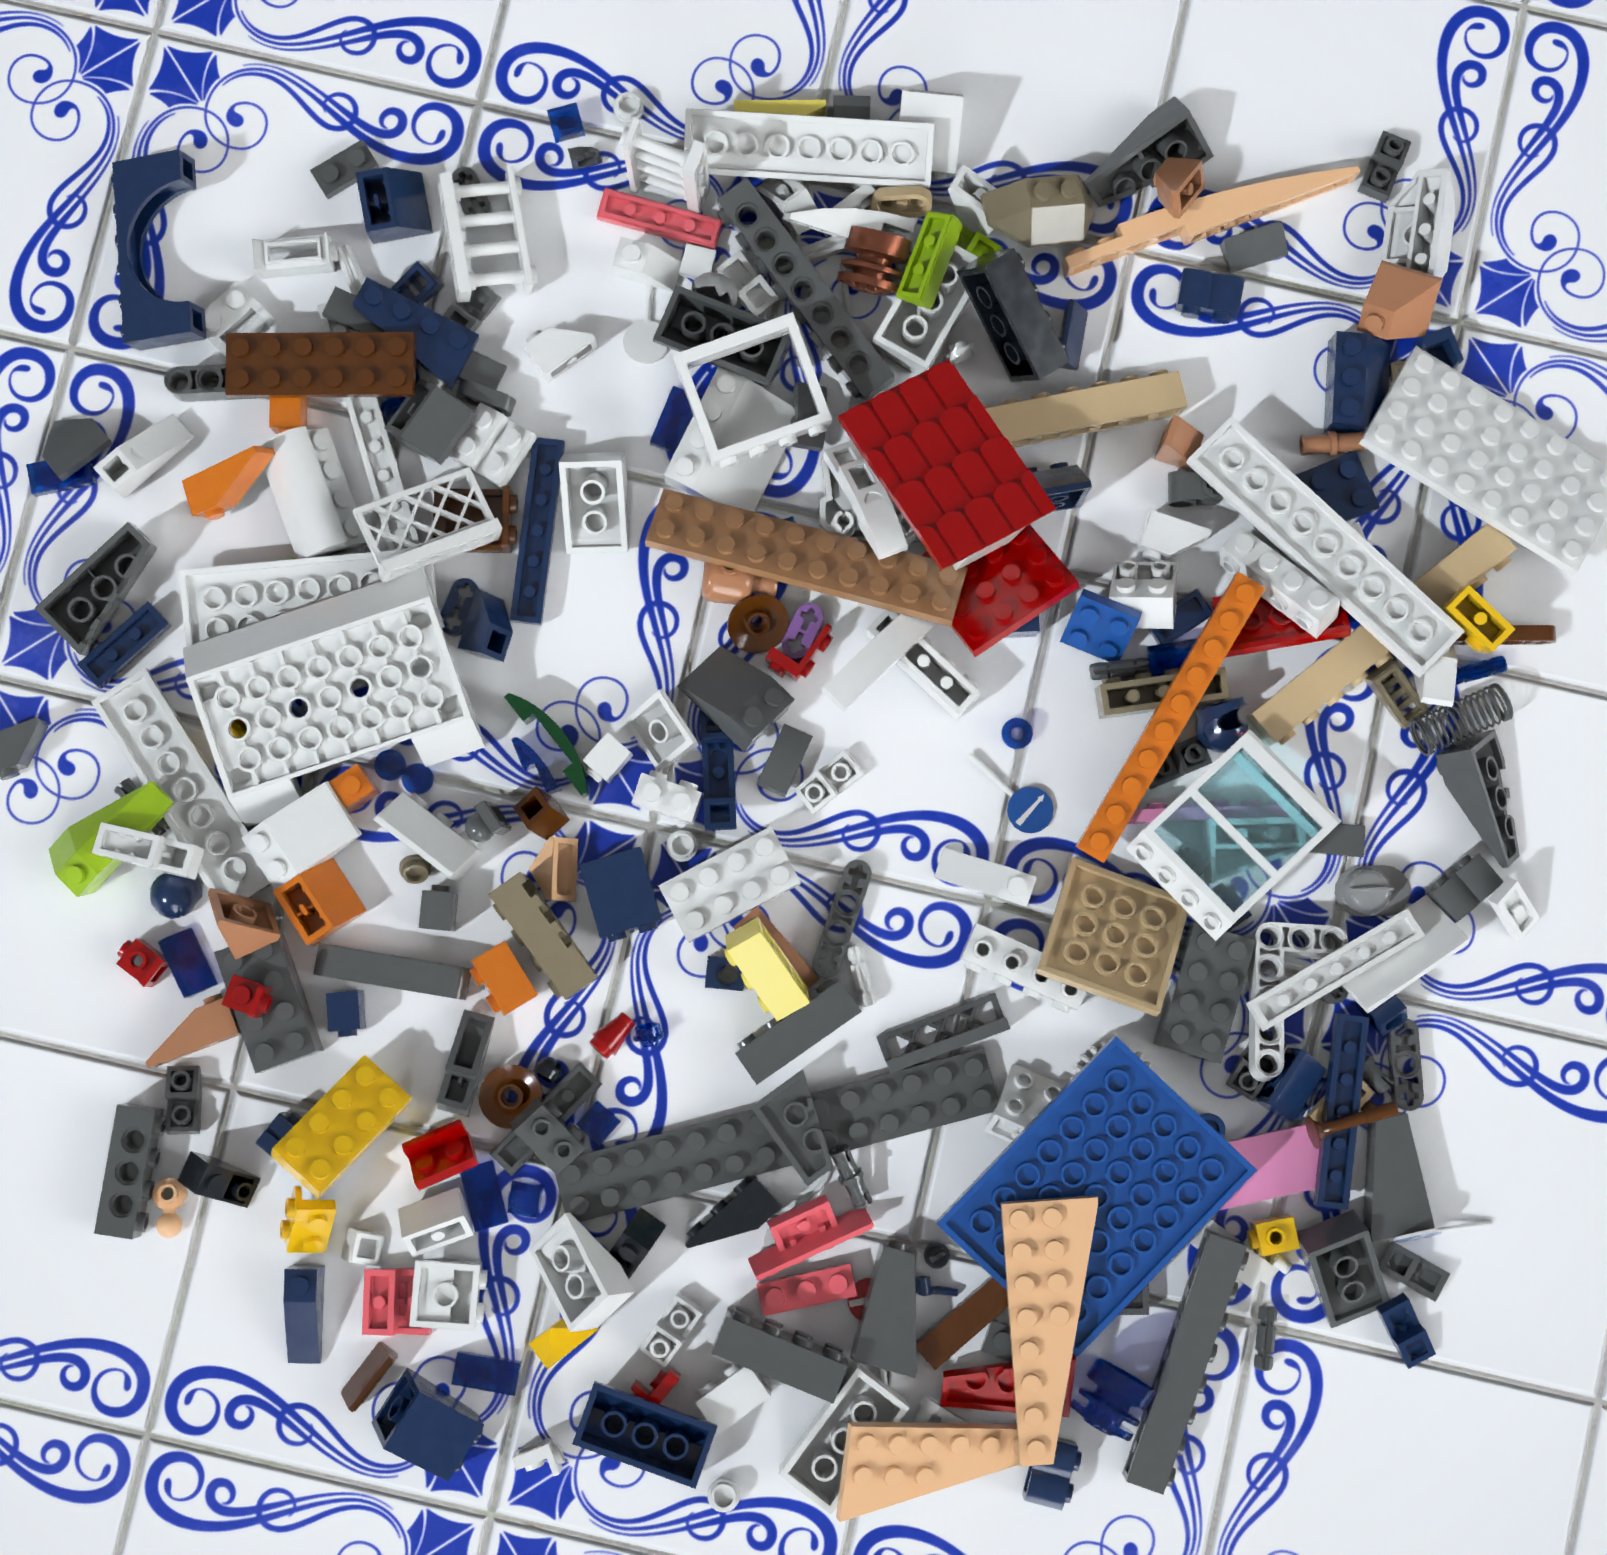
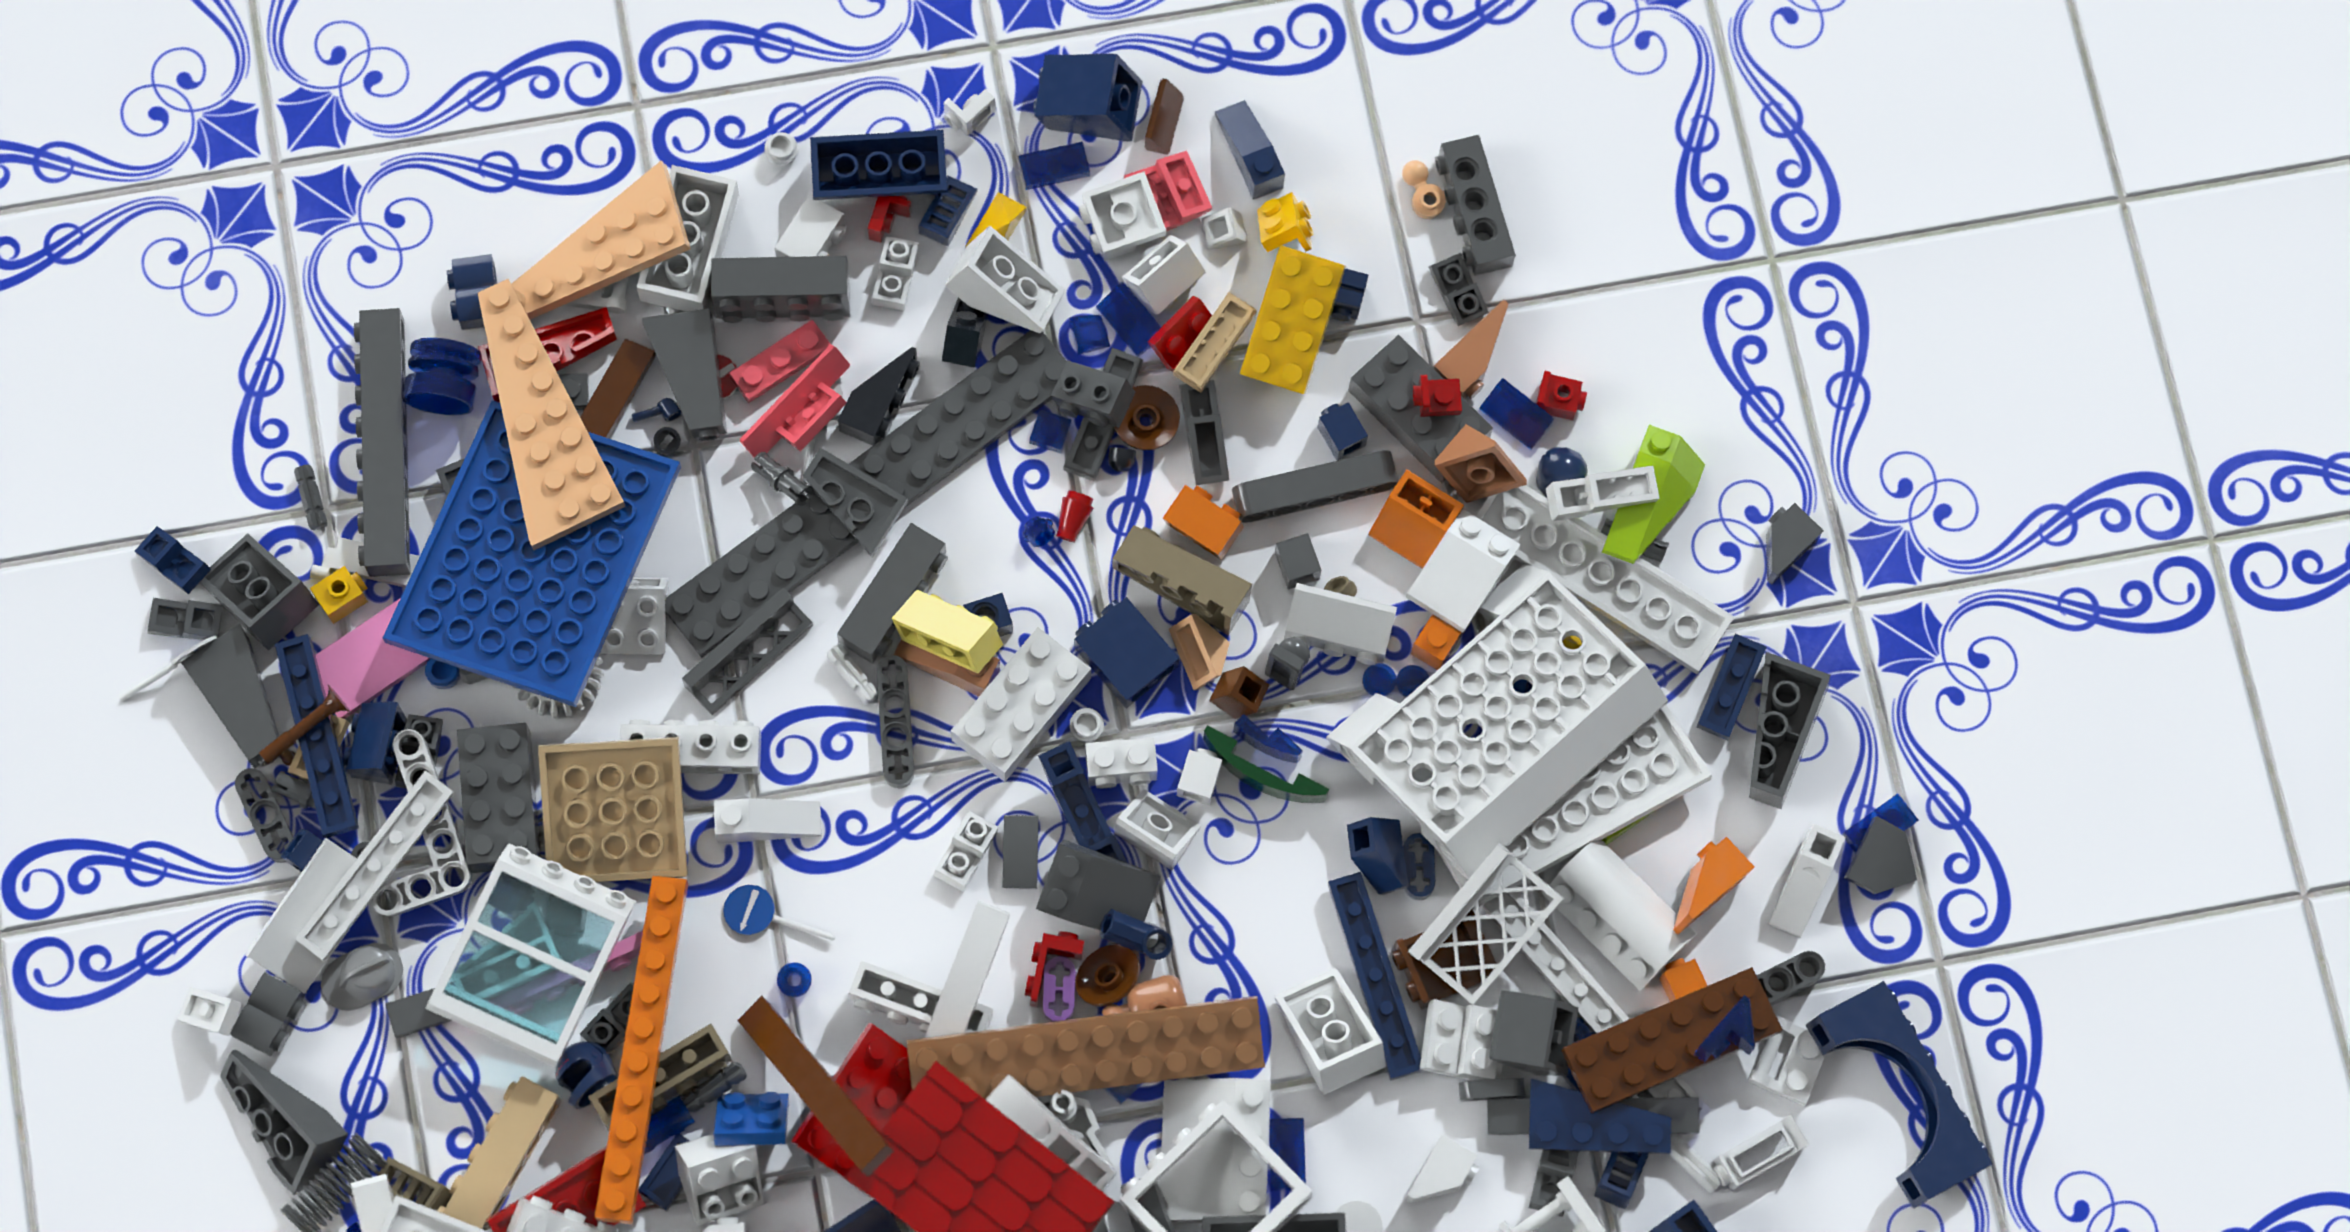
camera: 155 degrees right, 10 degrees down
black slope [177,1151,261,1208] -> none
none -> reddish brown tile [737,995,894,1177]
none -> dark blue slope [918,175,978,247]
none -> dark blue piece [1099,909,1173,960]
none -> tan plate [1173,292,1257,393]
none -> clear blue slope [1694,995,1755,1063]

